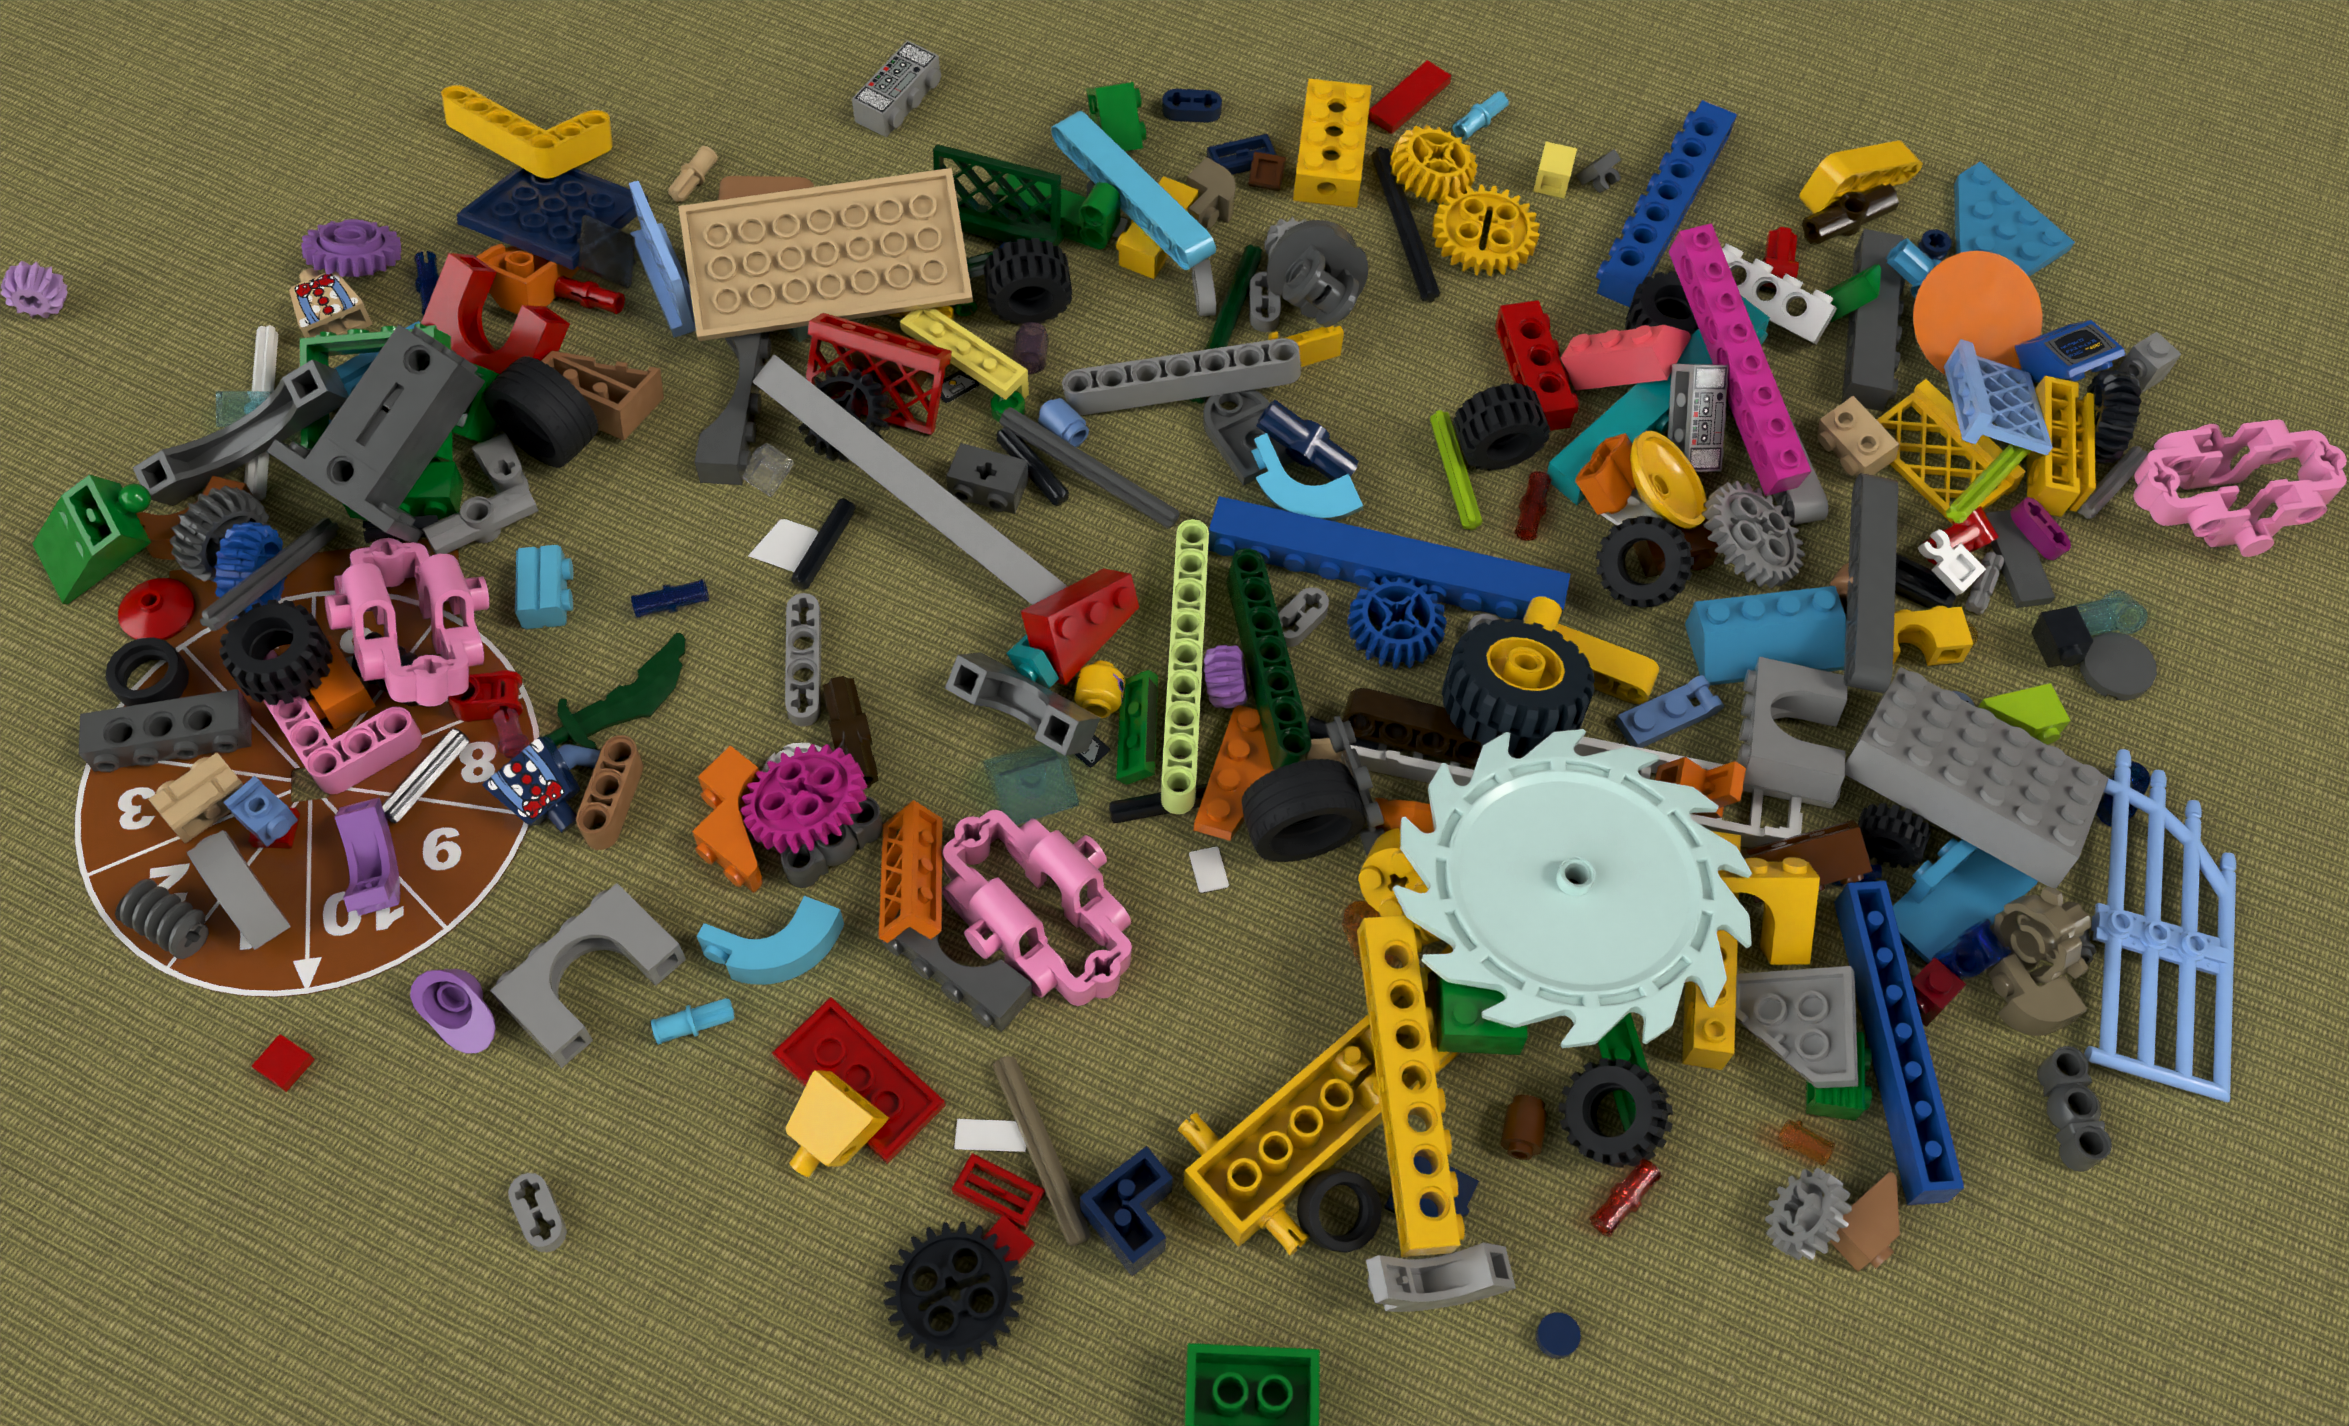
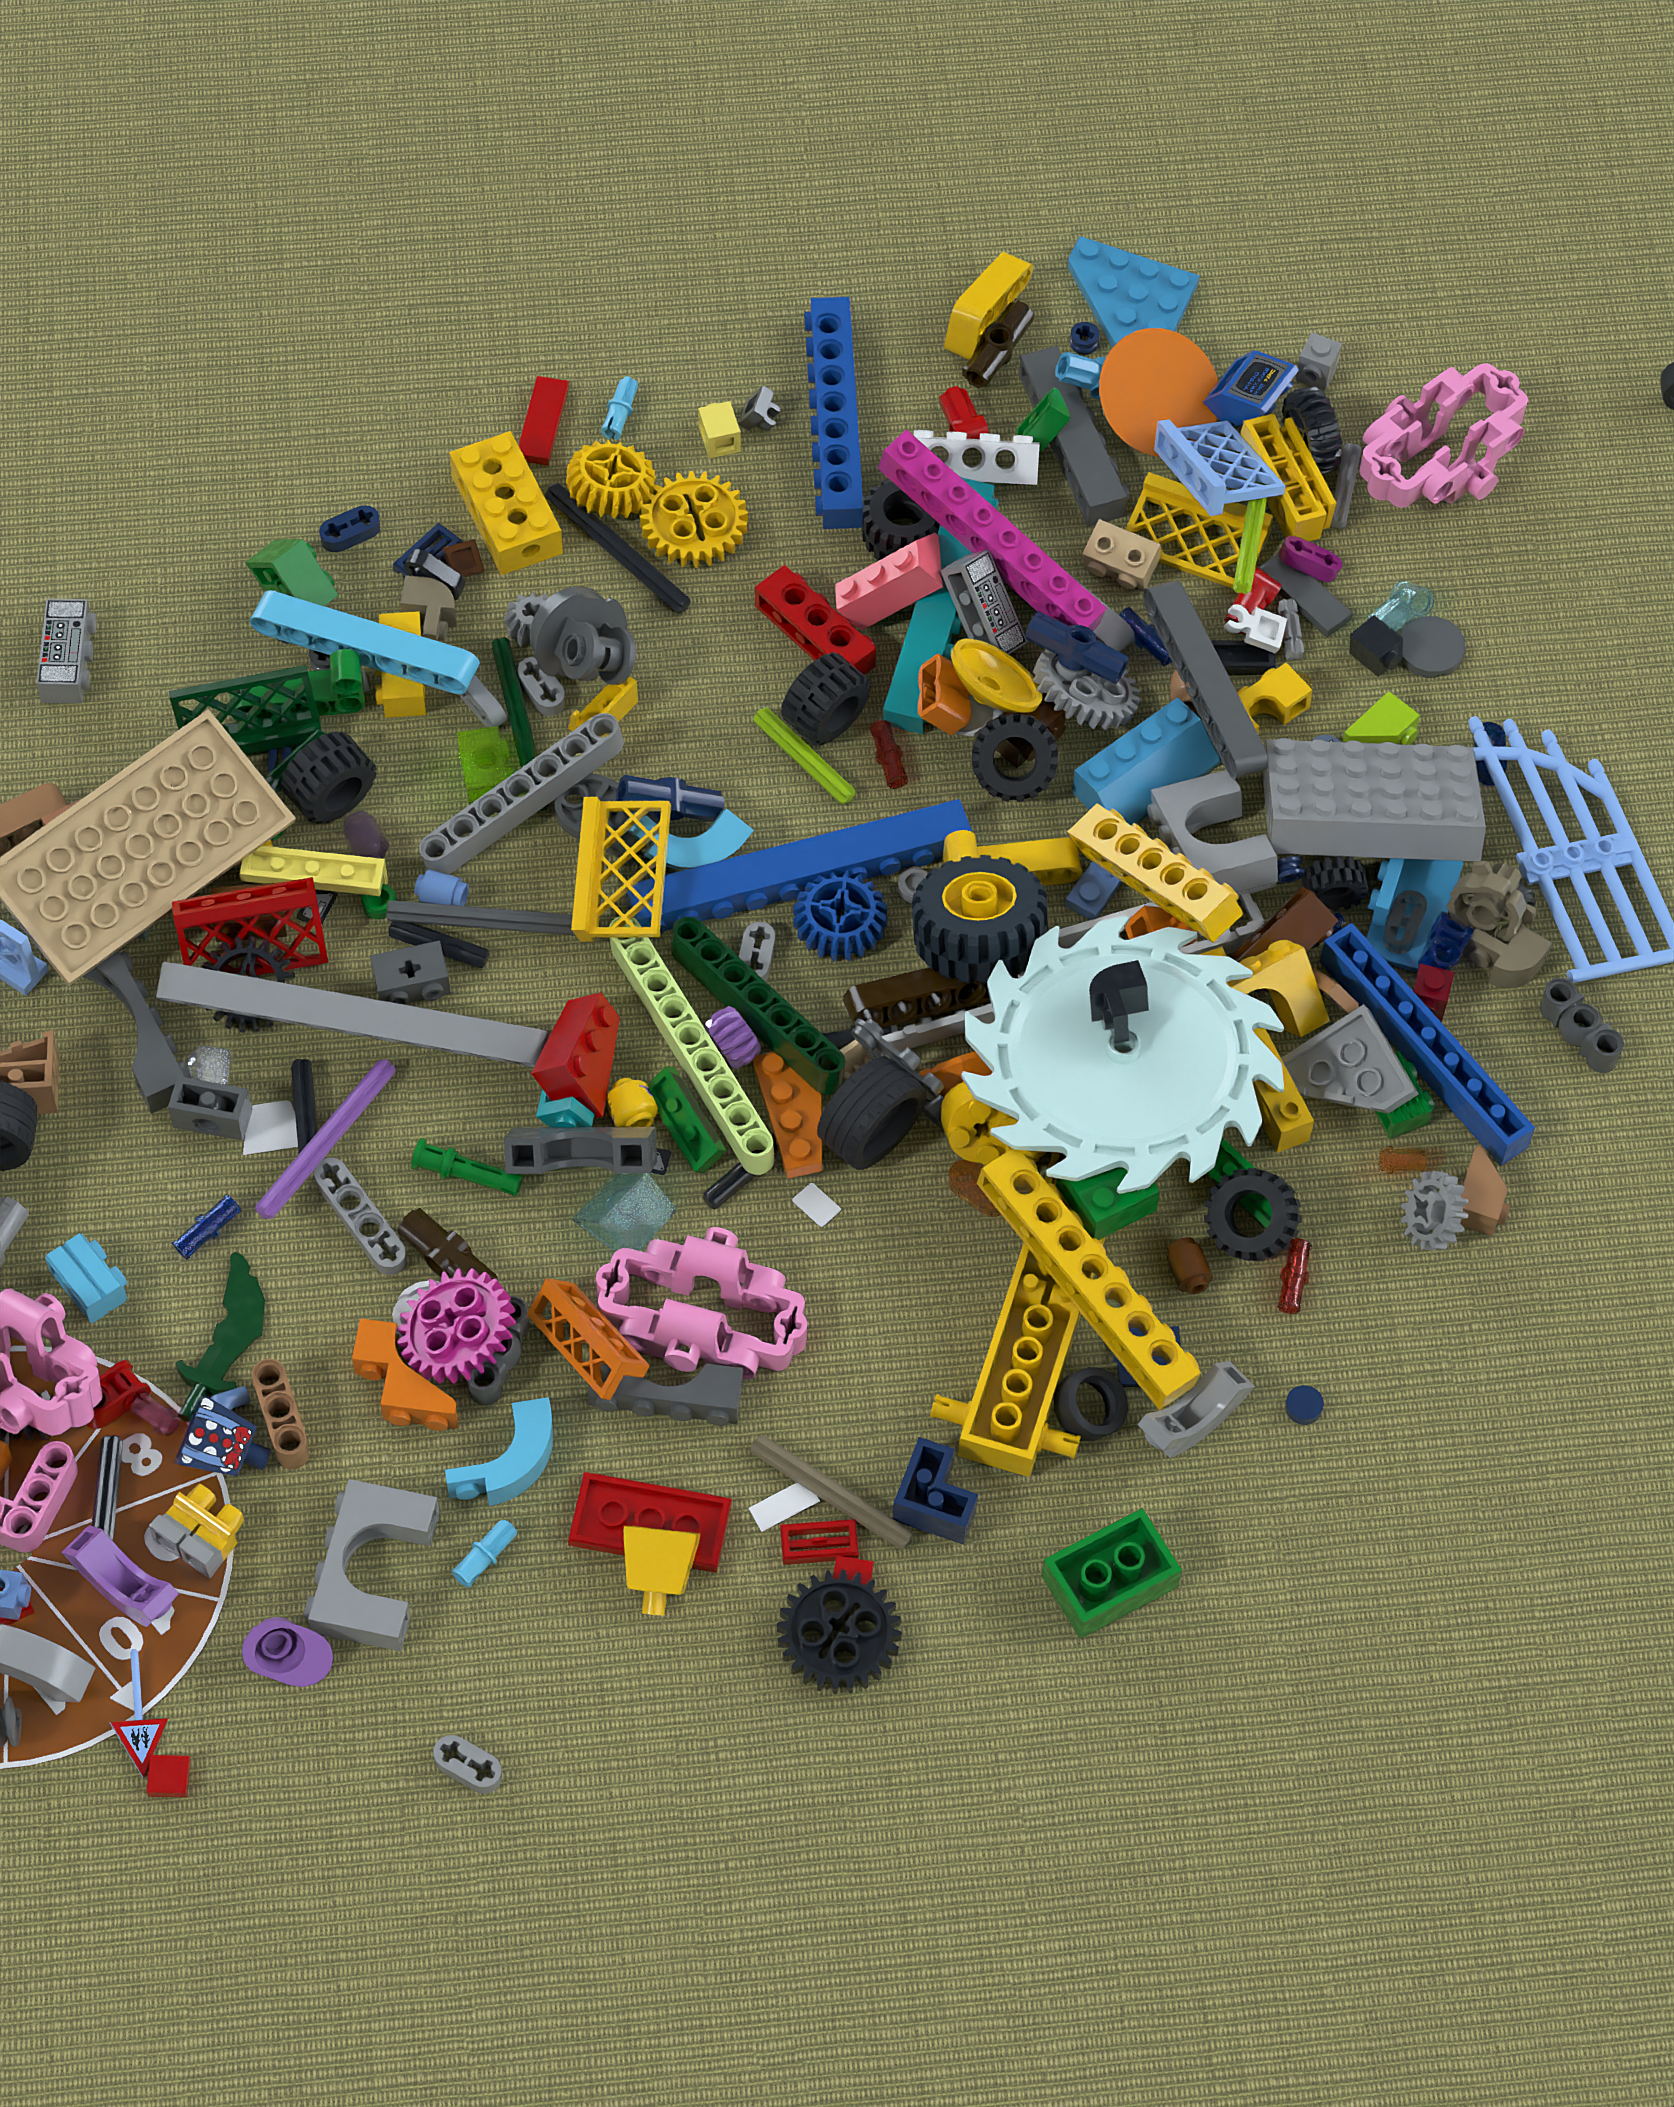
camera: 30 degrees left, 0 degrees up
none -> piece [110,1649,169,1778]
none -> hips [149,1484,244,1579]
none -> dark grey brick [168,1076,253,1141]
none -> medium lavender axle [255,1059,396,1220]
none -> black beam [404,549,466,601]
none -> green pin [411,1138,523,1197]
none -> clear neon green brick [456,726,513,805]
none -> yellow fence [571,797,671,942]
none -> dark blue piece [1025,611,1130,685]
none -> yellow brick [1067,803,1243,943]
none -> black brick [1089,960,1149,1044]
none -> clear blue pin [1119,606,1172,667]
none -> dark blue bush [1276,856,1306,884]
none -> medium nougat tile [1311,967,1359,1014]
none -> clear smoke beam [1383,890,1427,954]

